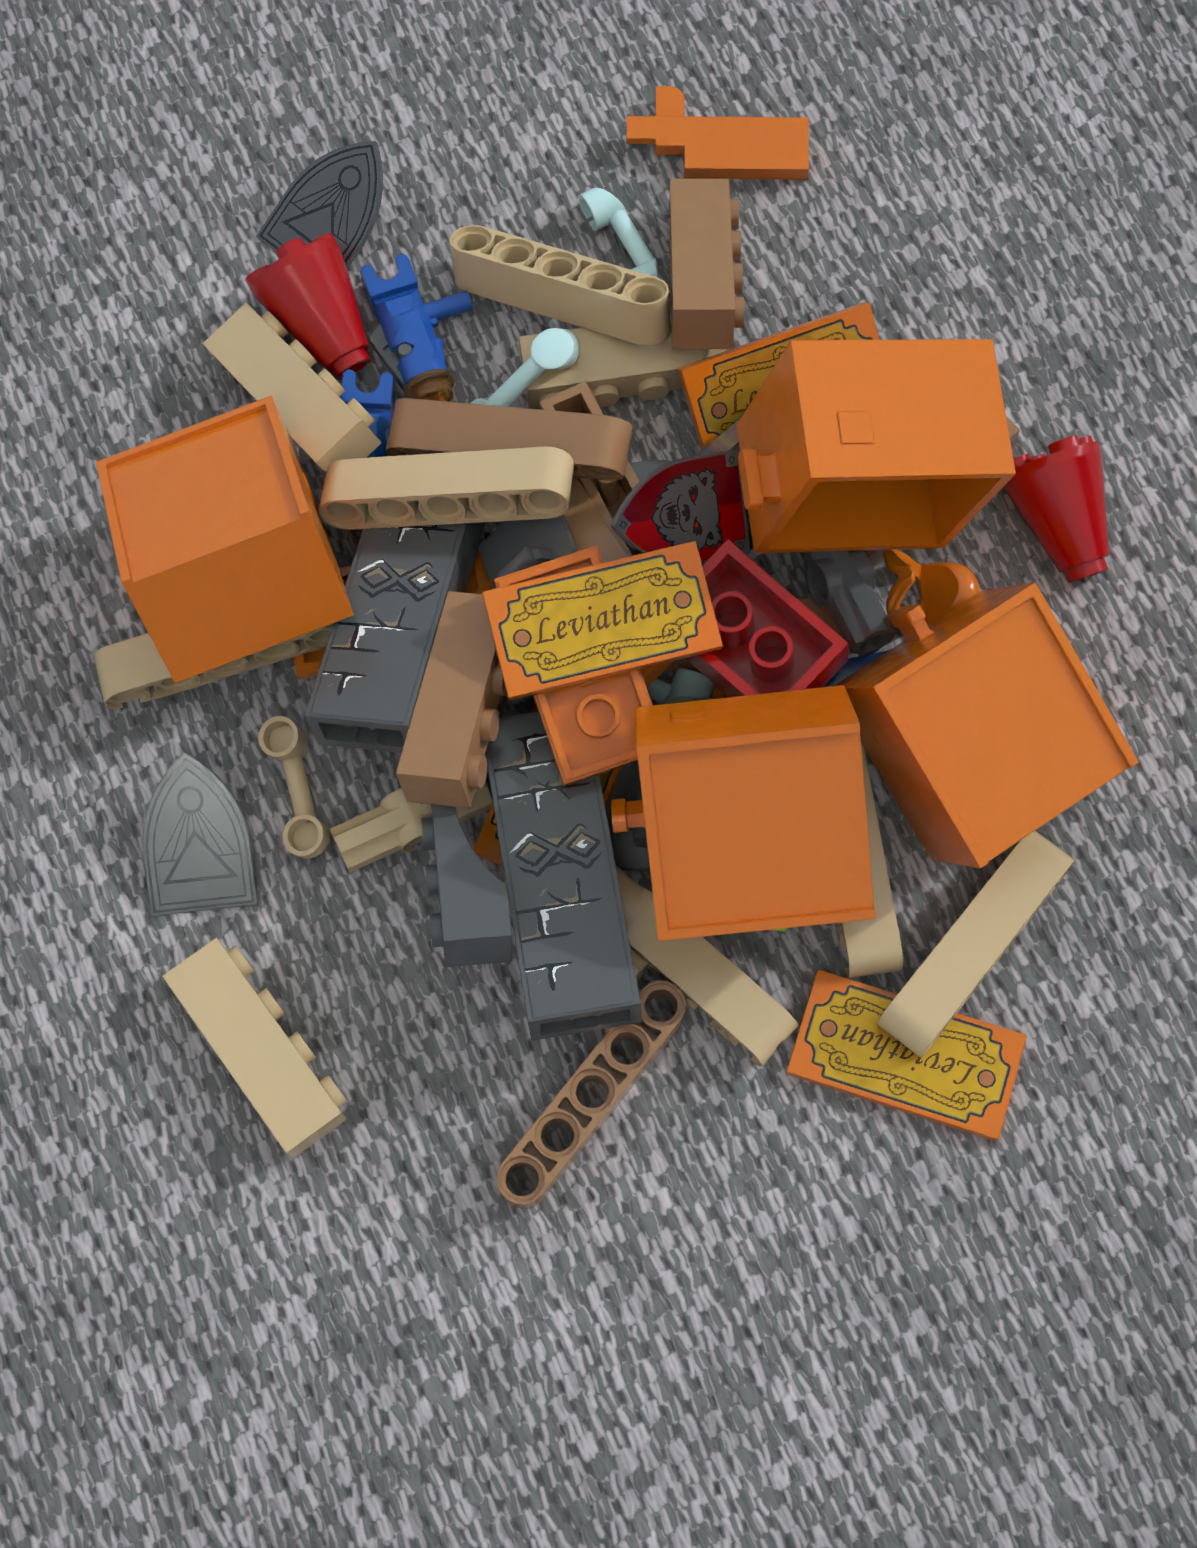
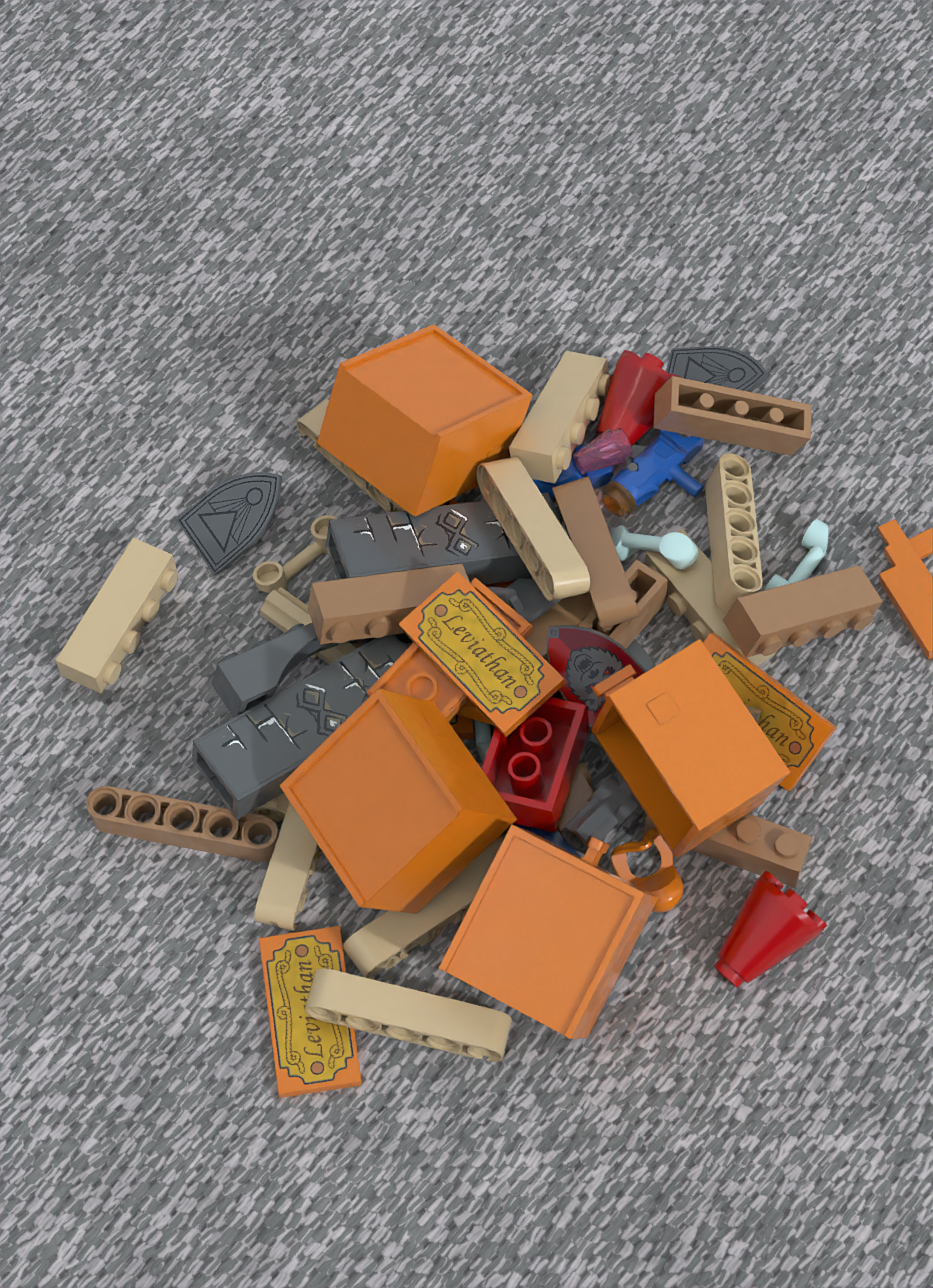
camera: 65 degrees right, 10 degrees down
none -> clear pink cone [573,428,633,474]
none -> medium nougat brick [654,376,811,455]

